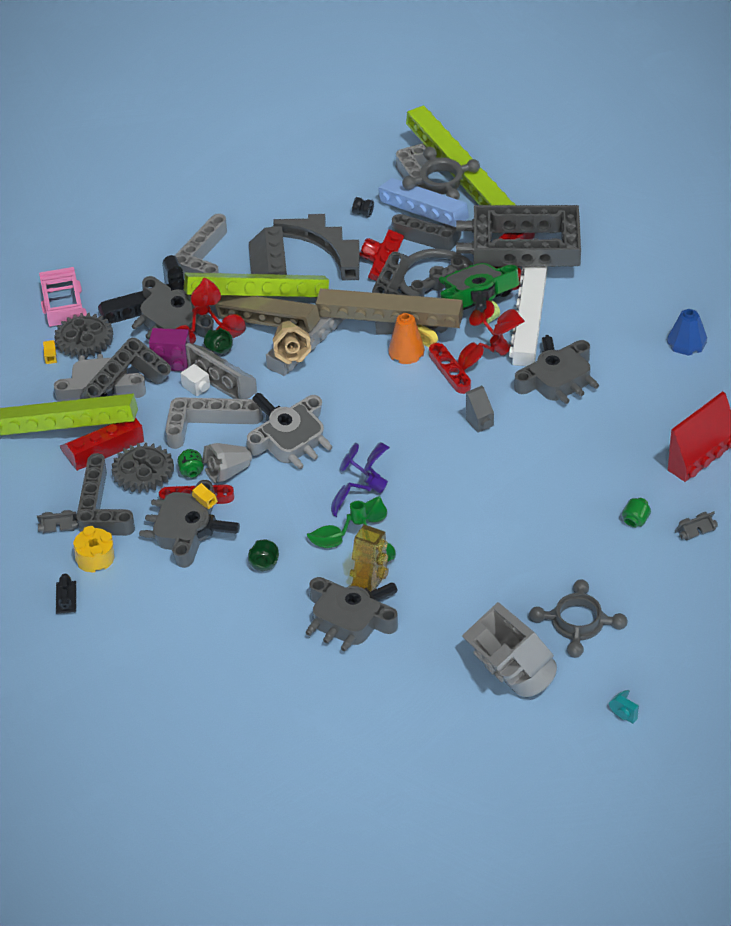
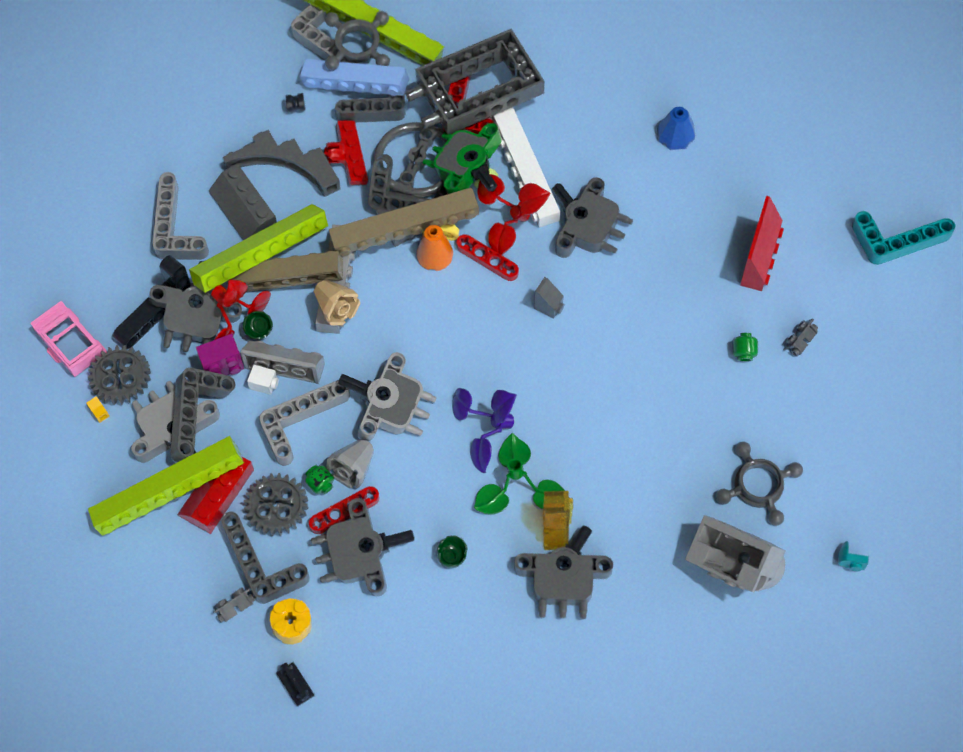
camera: 30 degrees left, 20 degrees up
yellow piece [192,483,217,510] -> none

